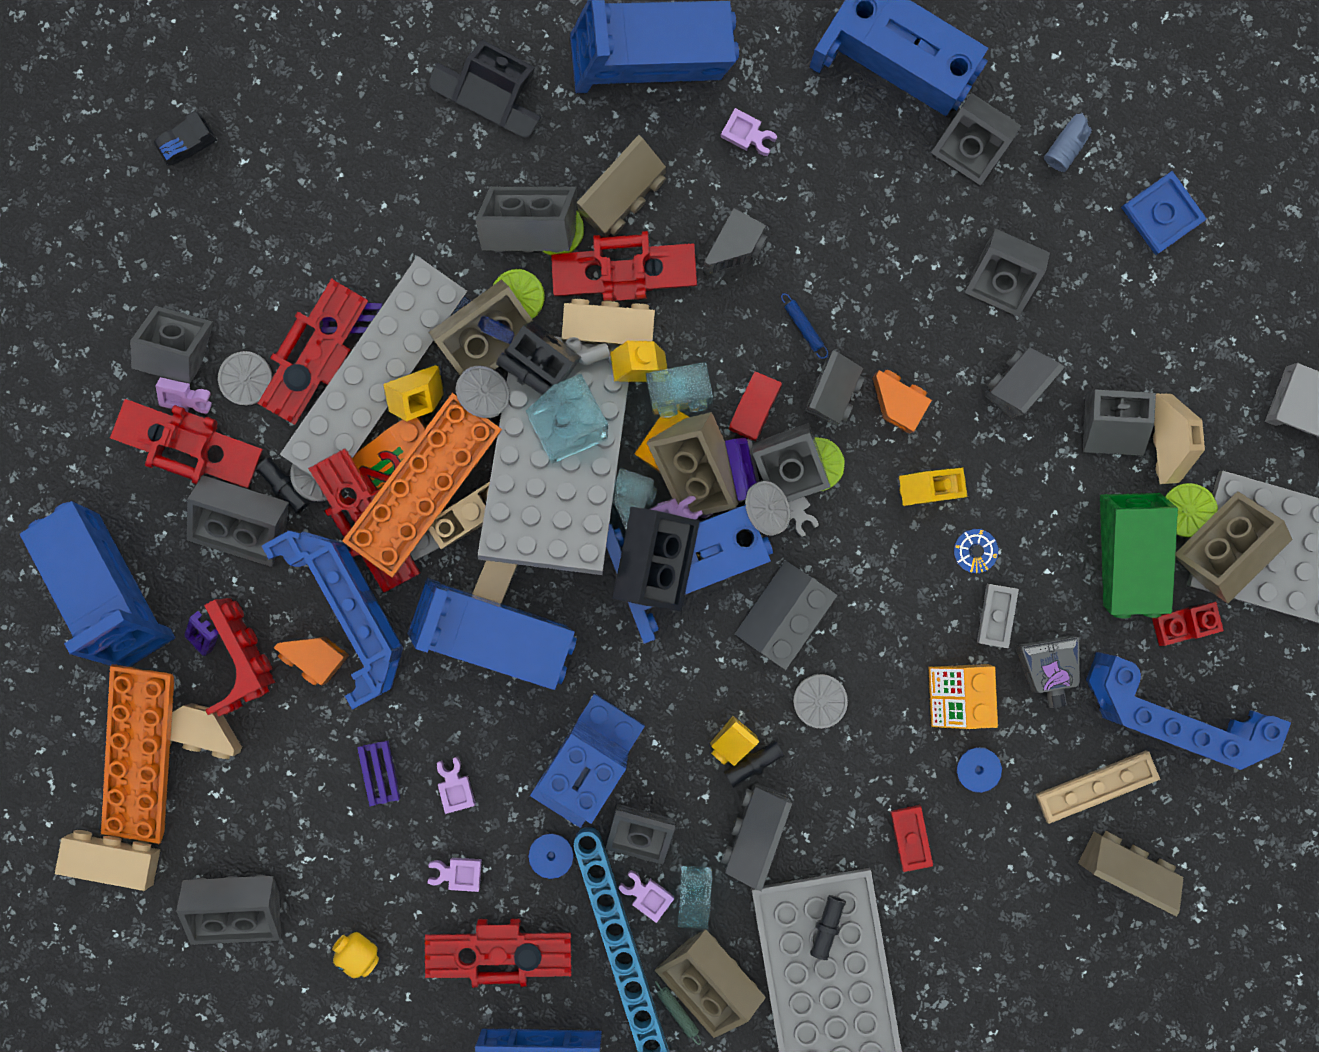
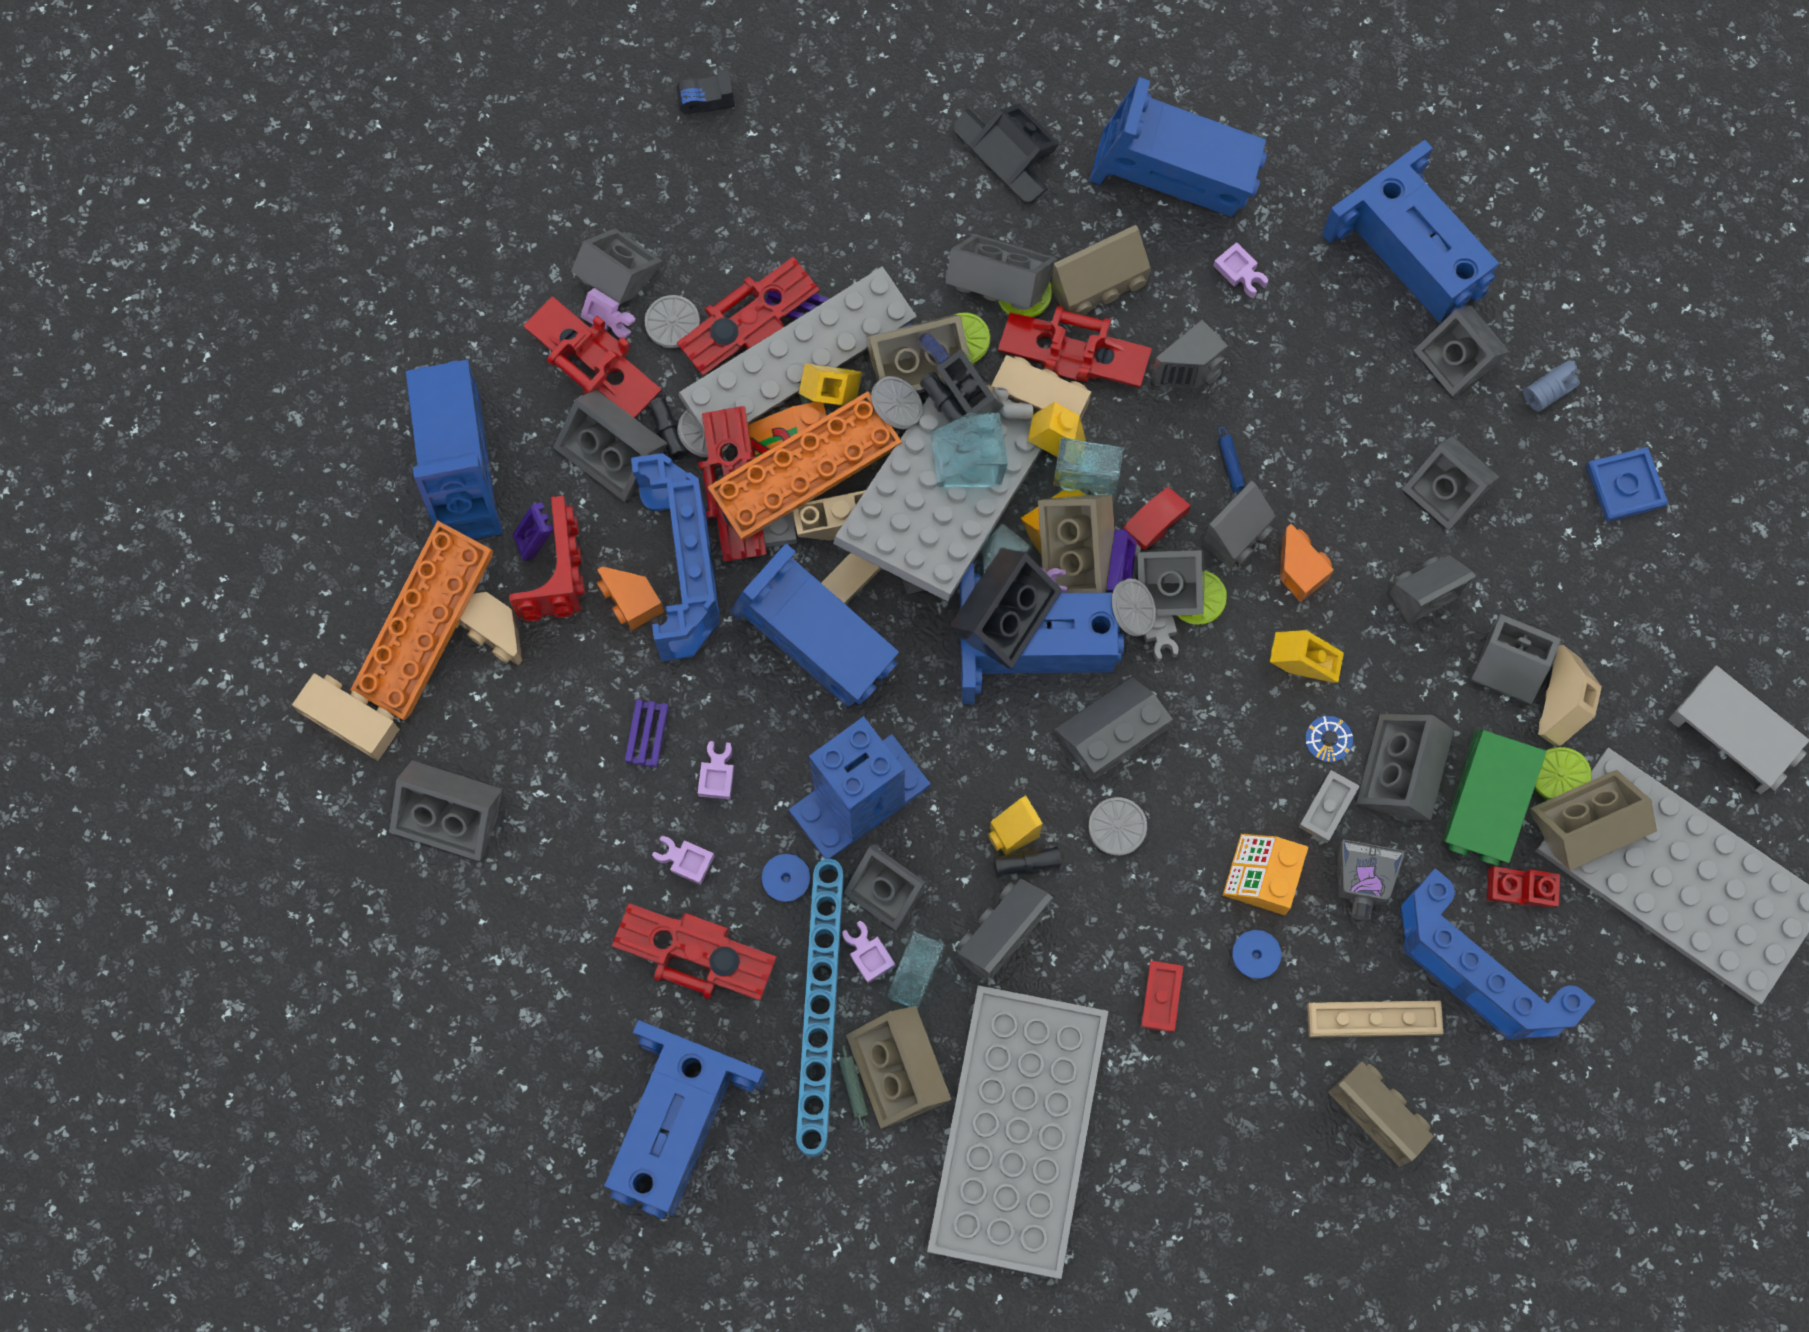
camera: 25 degrees right, 15 degrees down
yellow head [332,932,379,979] -> none
black pin [810,895,846,960] -> none
none -> dark grey slope [1356,714,1454,820]

